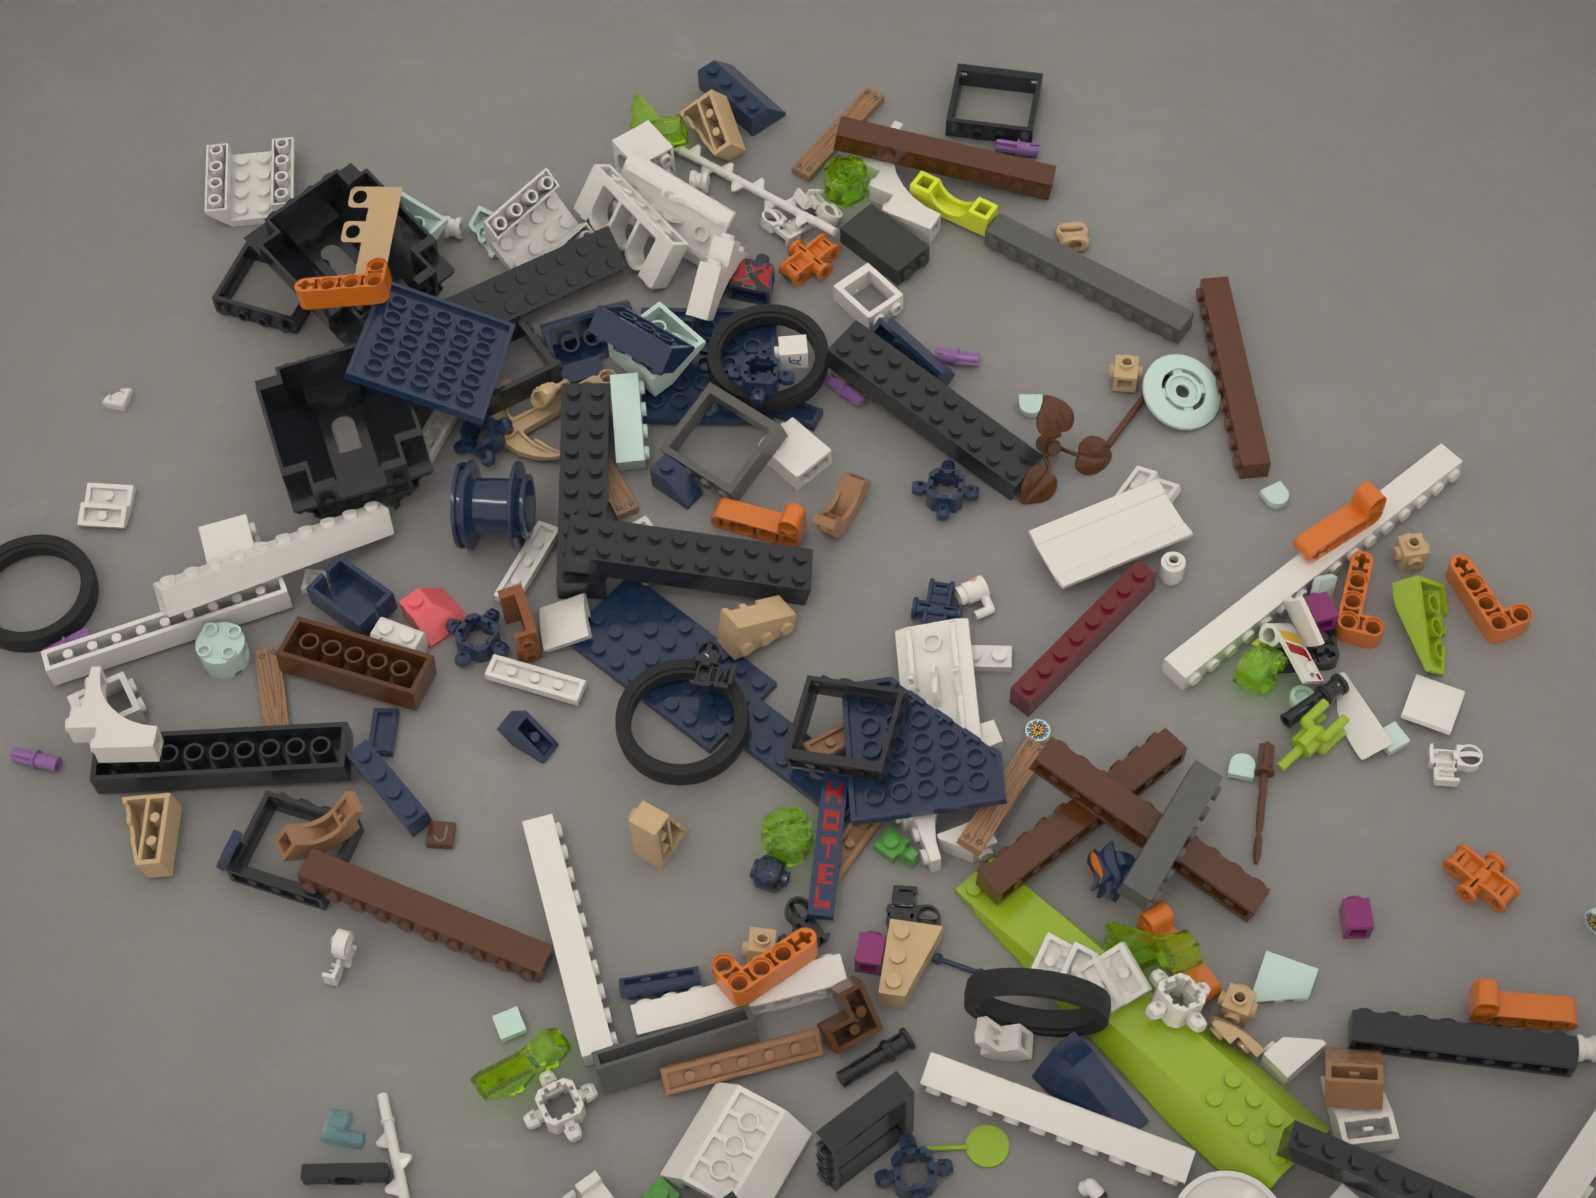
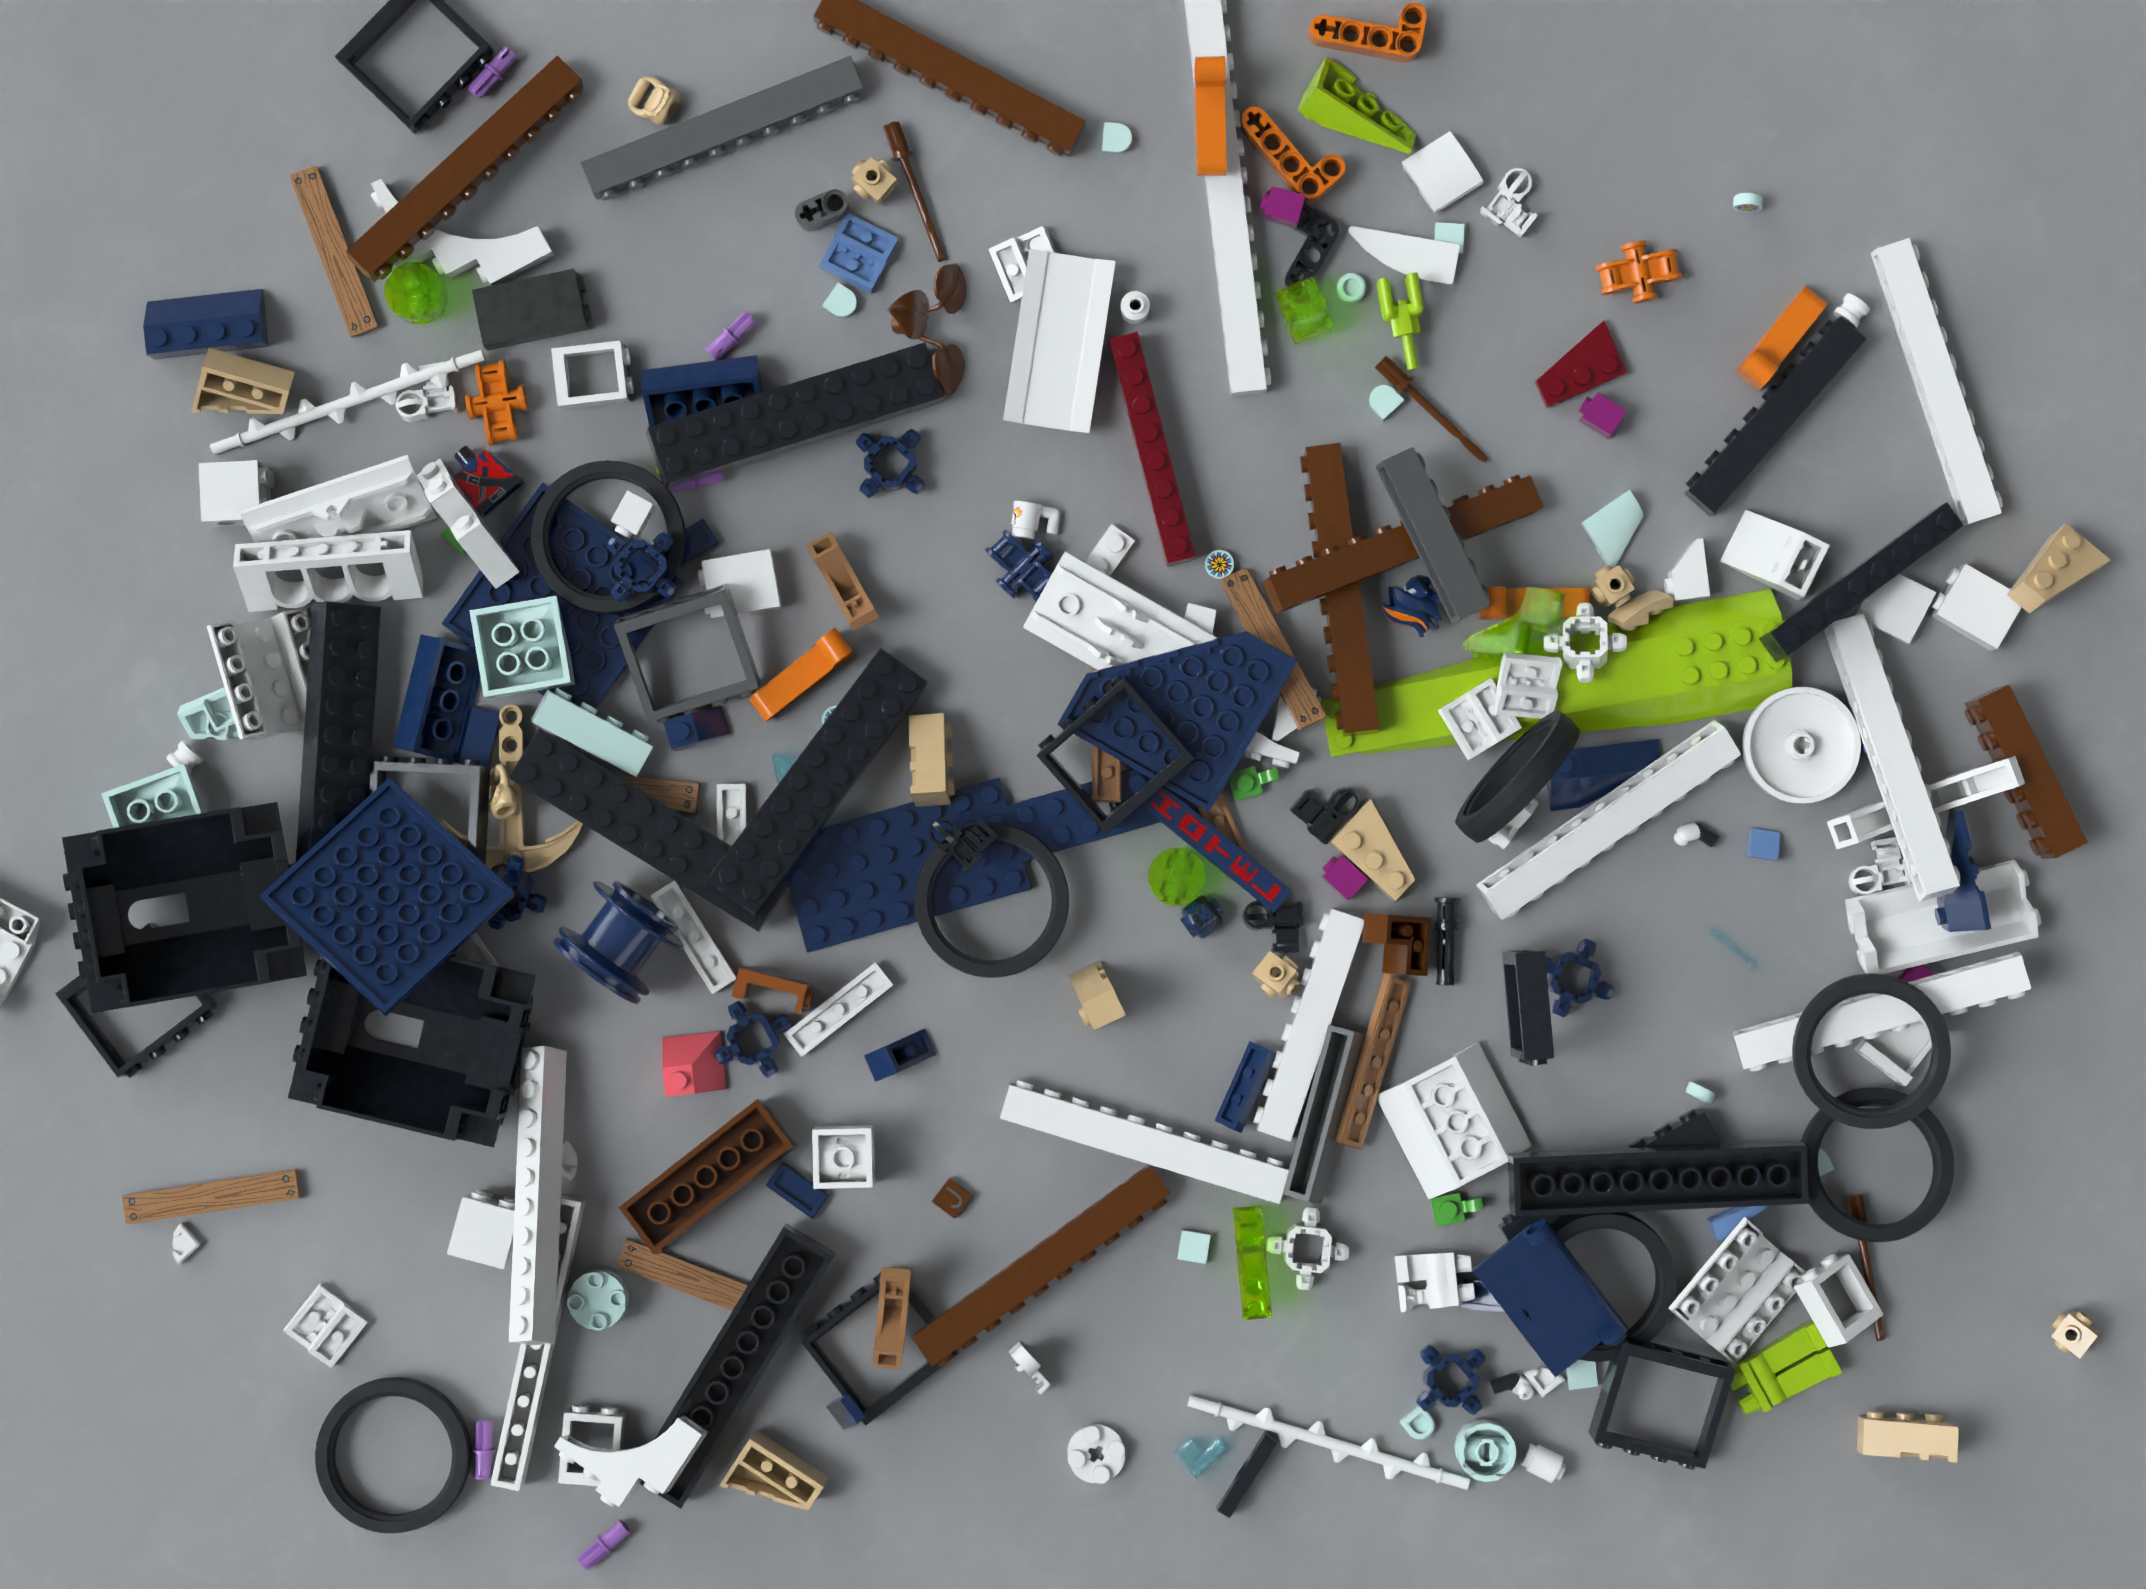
camera: 60 degrees left, 30 degrees up
orange beam [294,257,392,310] -> none
dark blue piece [306,555,398,636] -> none
tan piece [341,187,403,274] -> none
dark blue arch [347,739,433,837] -> none
white brick [370,617,429,653] -> none
white slope [539,593,592,653] -> none
dark blue slope [588,305,695,375] -> none
clear neon green arch [630,94,688,148] -> none
white wheel [689,170,710,194] -> none
orange beam [711,927,818,1007] -> none
white piece [793,188,843,226] -> none
neon yellow arch [910,170,998,237] -> none
lime piece [920,1124,1010,1168] -> none
dark blue hinge [933,953,984,974] -> none
light aqua piece [1142,354,1221,431] -> none
white door [1259,623,1324,684] -> none
black pin [1280,673,1349,728] -> none
white slope [1282,595,1325,647] -> none
light aqua tile [1310,573,1338,599] -> none
medium nougat slope [1324,1047,1384,1110] -> none
tan brick [1392,532,1430,572] -> none
none -> medium nougat tile [122,1169,301,1225]
none -> dark grey beam [795,189,849,231]
none -> white brick [812,1125,876,1189]
none -> medium blue slope [819,212,899,294]
none -> white plate [1067,1424,1125,1484]
none -> dark red wing [1535,320,1627,408]

